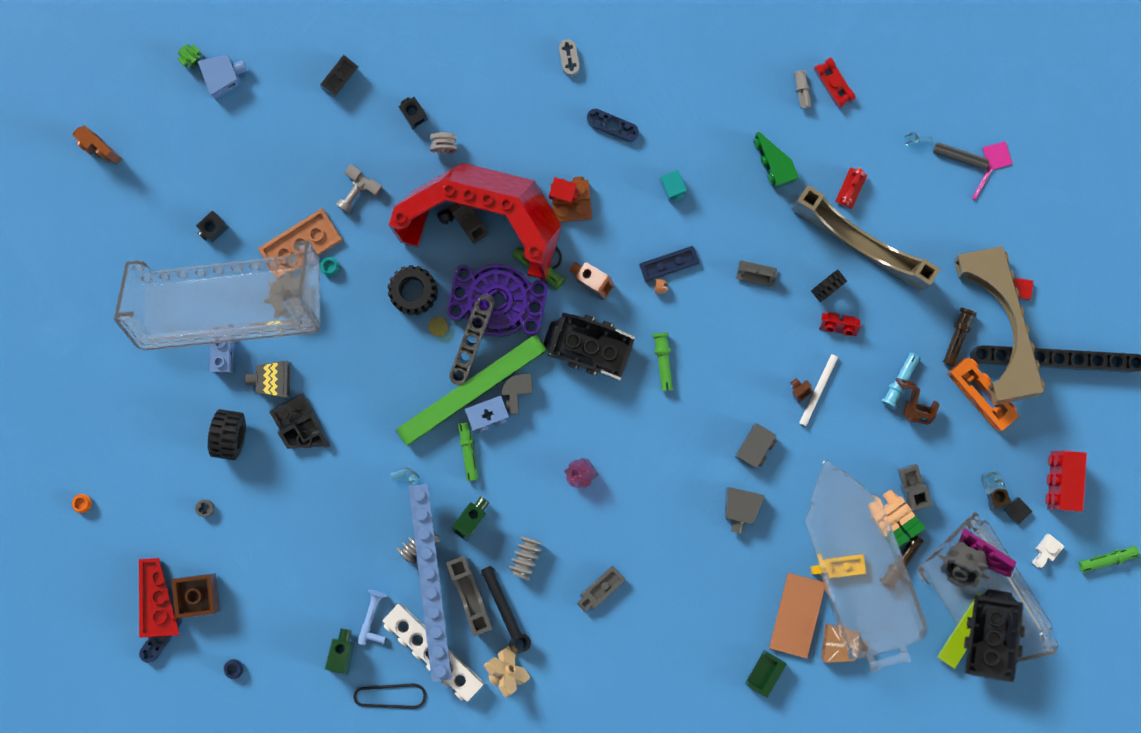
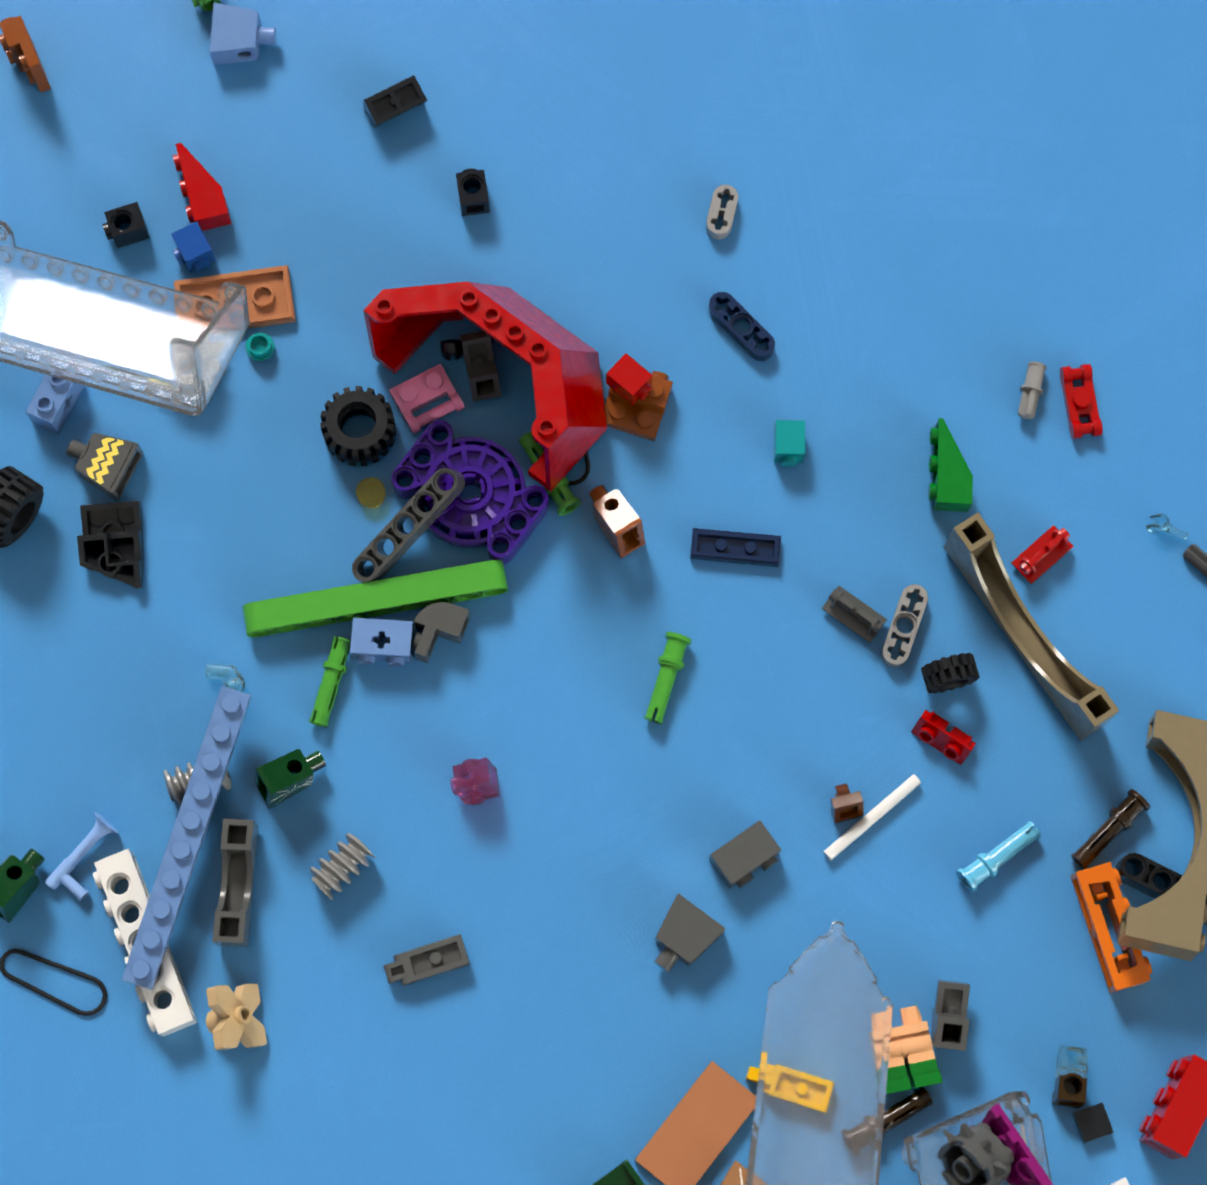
camera: 20 degrees right, 10 degrees down
light grey bar [336,164,383,214] -> none
light grey wheel [430,132,457,154] -> none
black piece [481,566,531,654] -> none
black slope [544,313,635,380] -> none
nougat hinge [655,279,668,294] -> none
reddish brown piece [895,378,939,425] -> none
none -> blue brick [171,221,216,273]
none -> red slope [173,143,232,231]
none -> bright pink plate [389,363,465,435]
none -> light grey beam [881,584,928,668]

